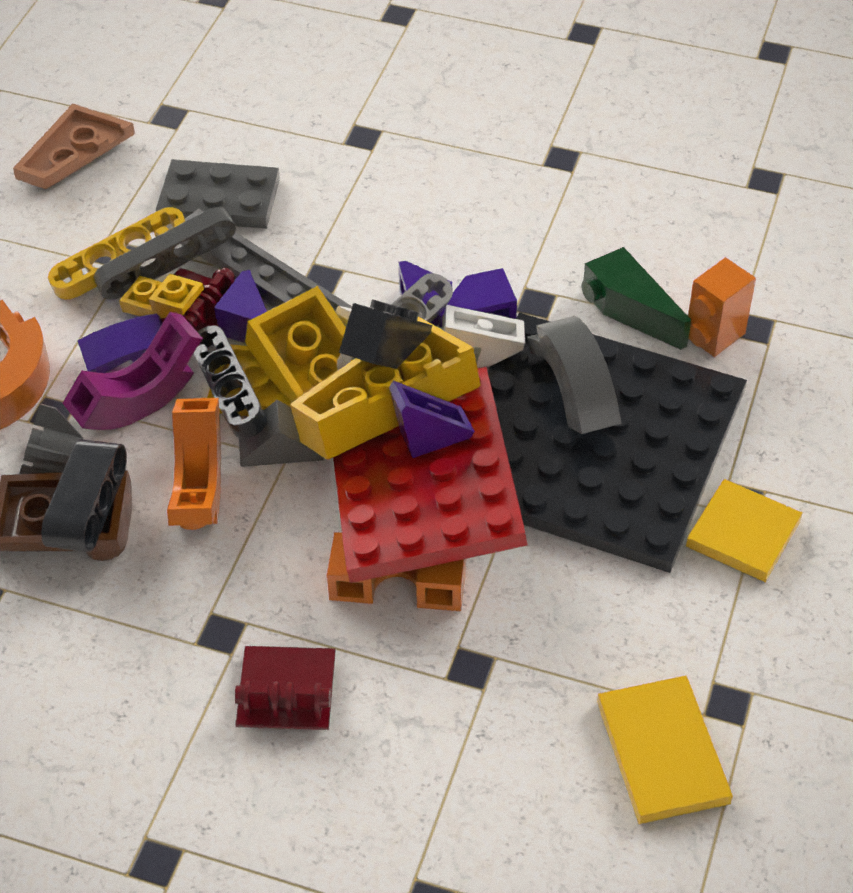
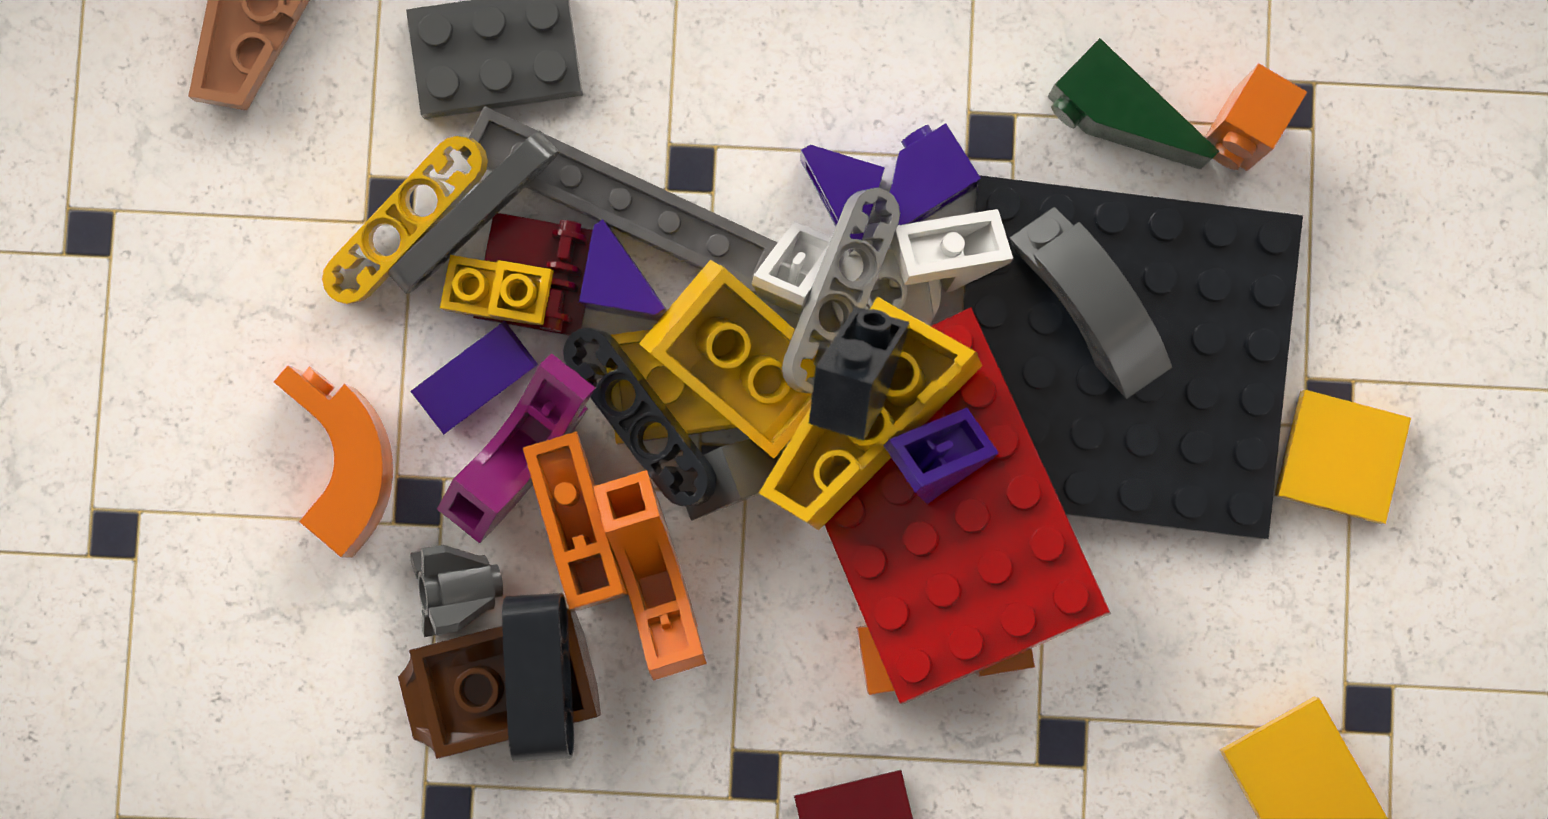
camera: 15 degrees left, 35 degrees up
none -> orange slope [523,432,629,611]

